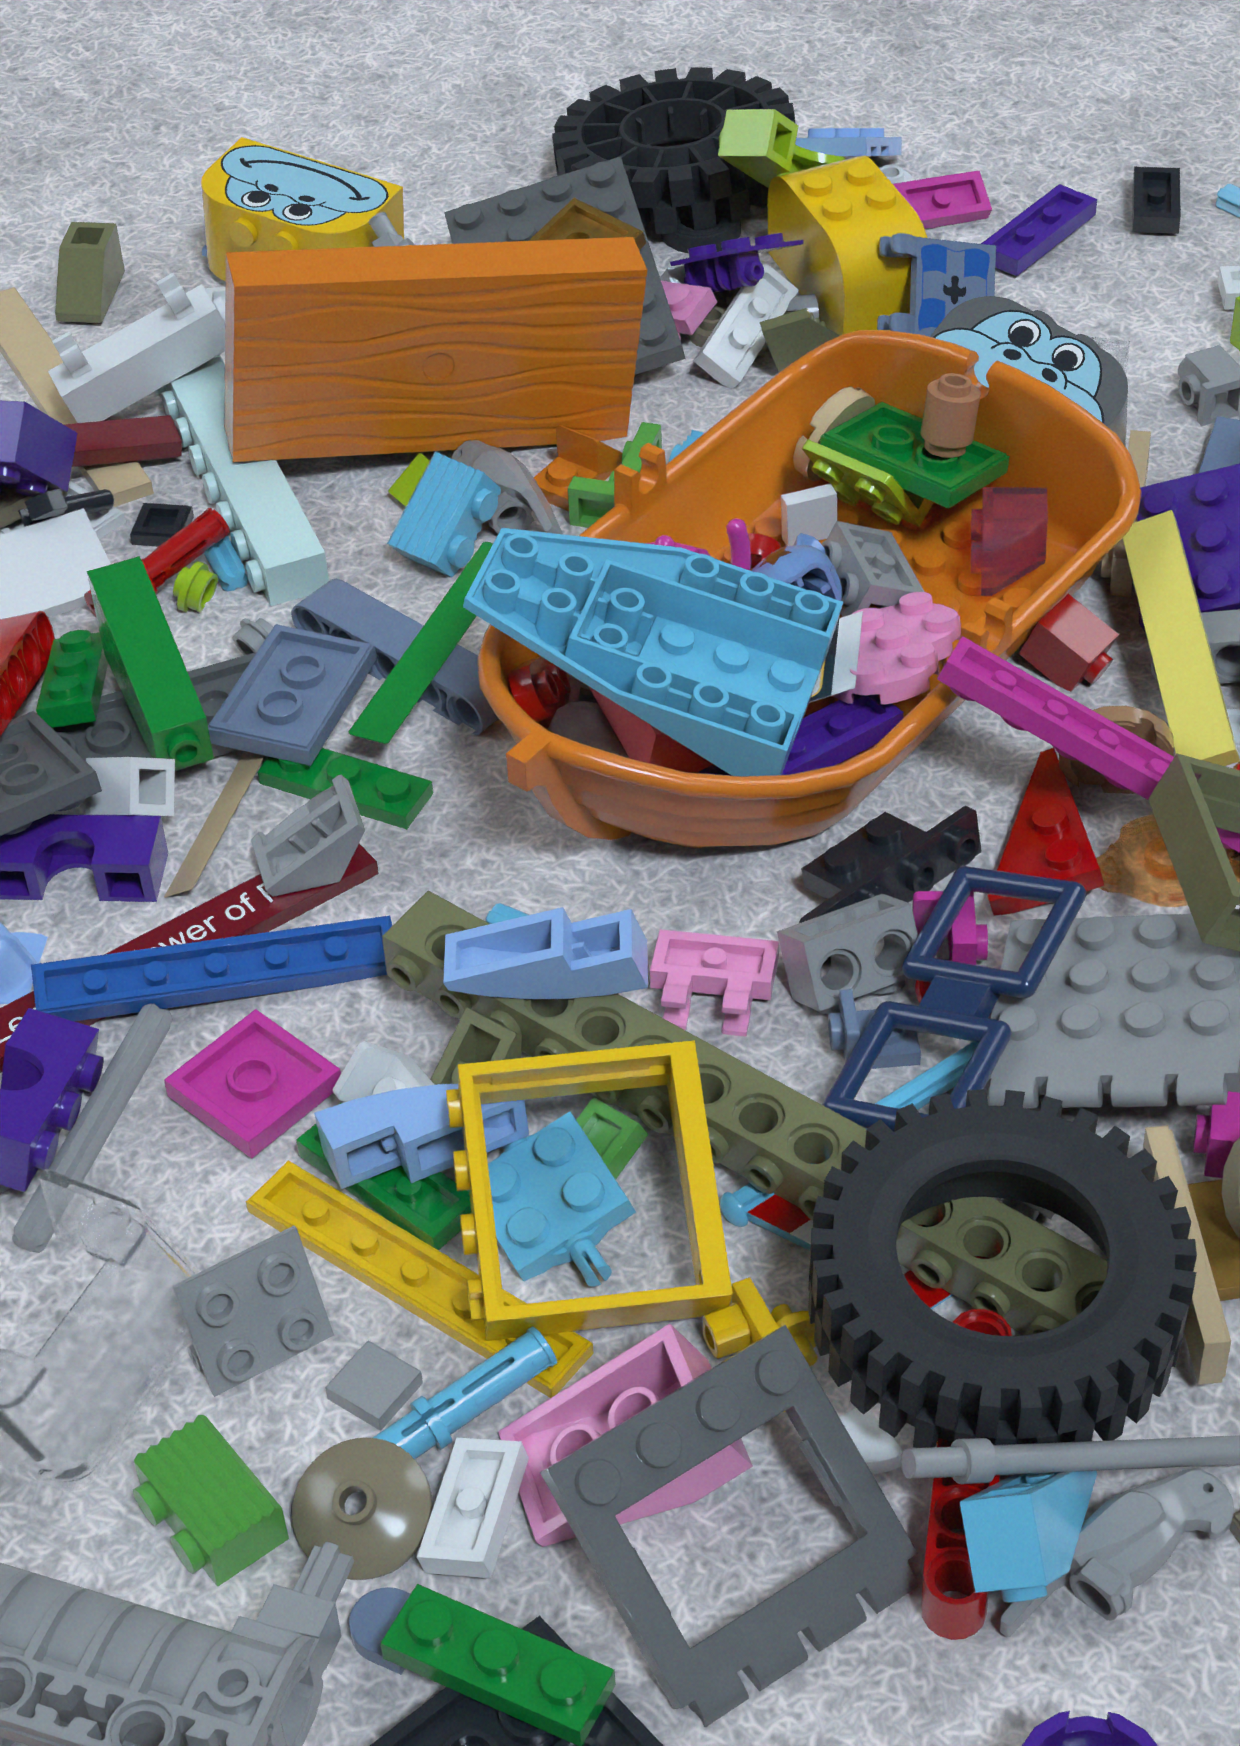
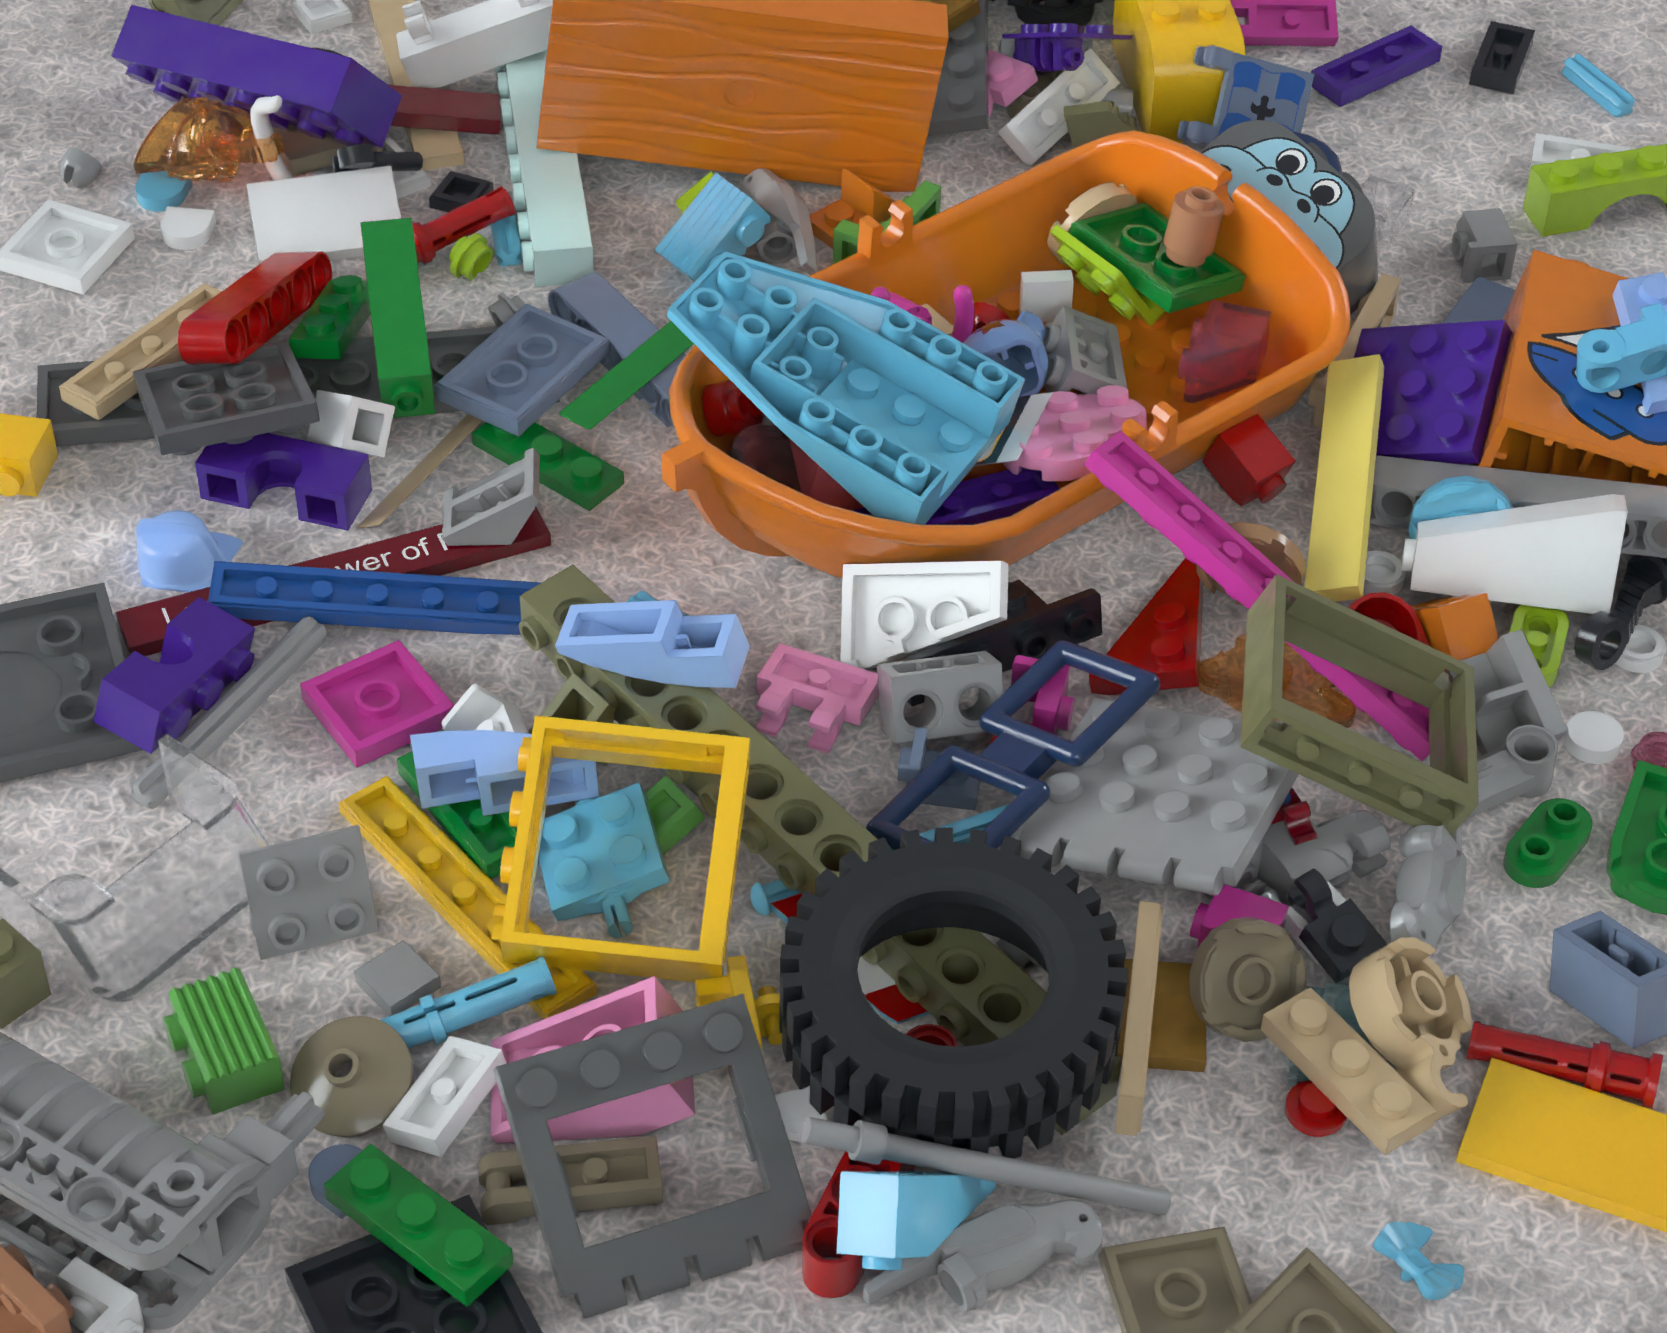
camera: 10 degrees right, 0 degrees up
none -> dark tan plate [478,1135,663,1225]
none -> white wing [840,561,1008,670]

